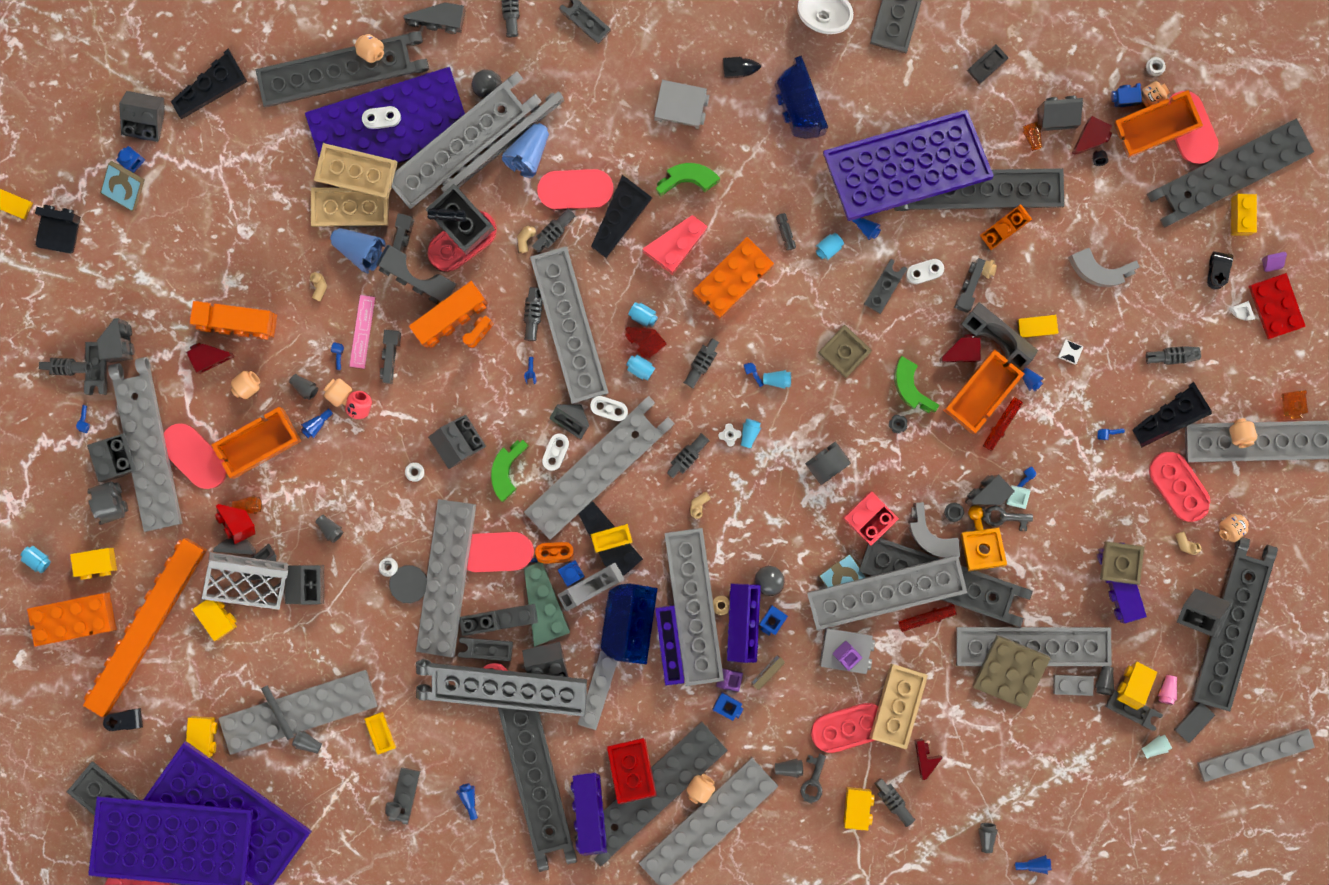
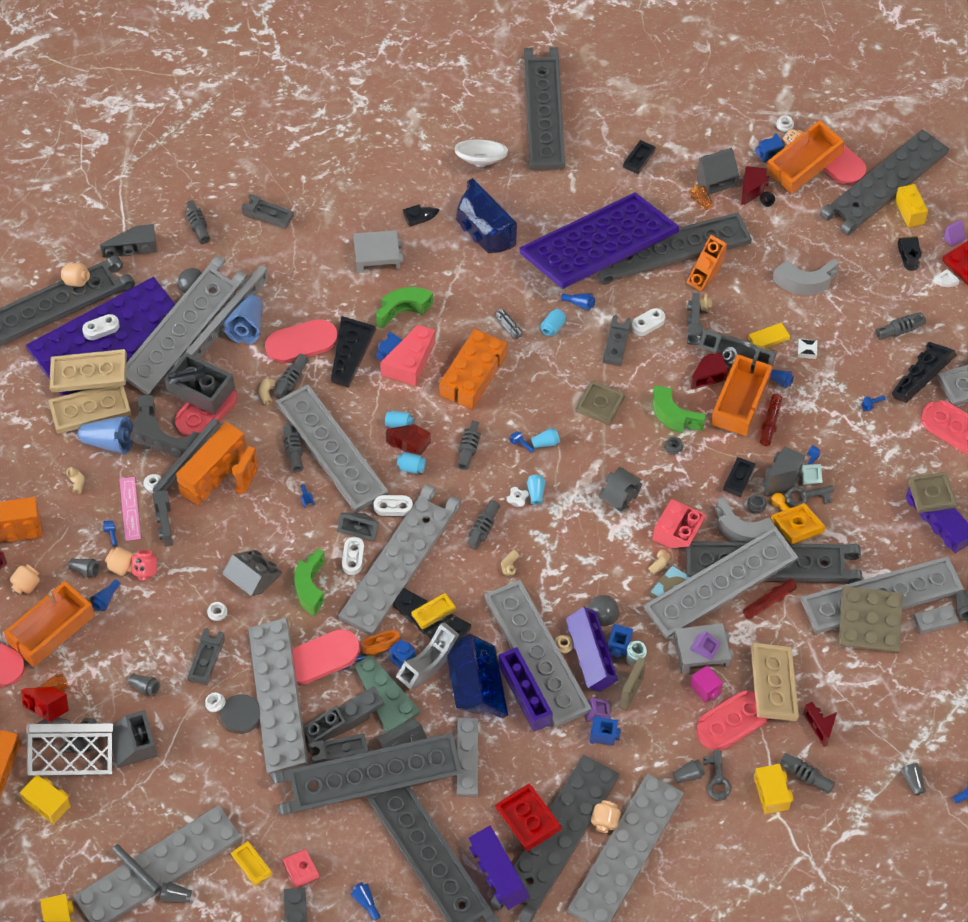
camera: 15 degrees left, 30 degrees down
none -> white plate [144,474,162,493]
none -> dark grey axle [153,418,222,492]
none -> dark grey plate [188,628,225,685]
none -> coral piece [282,849,319,888]
none -> blue brick [376,331,402,361]
none -> light aqua cone [626,641,647,666]
none -> tan arm [648,550,671,576]
none -> dark pink brick [690,665,723,703]
none -> dark grey plate [721,347,740,365]
none -> black plate [723,457,755,497]

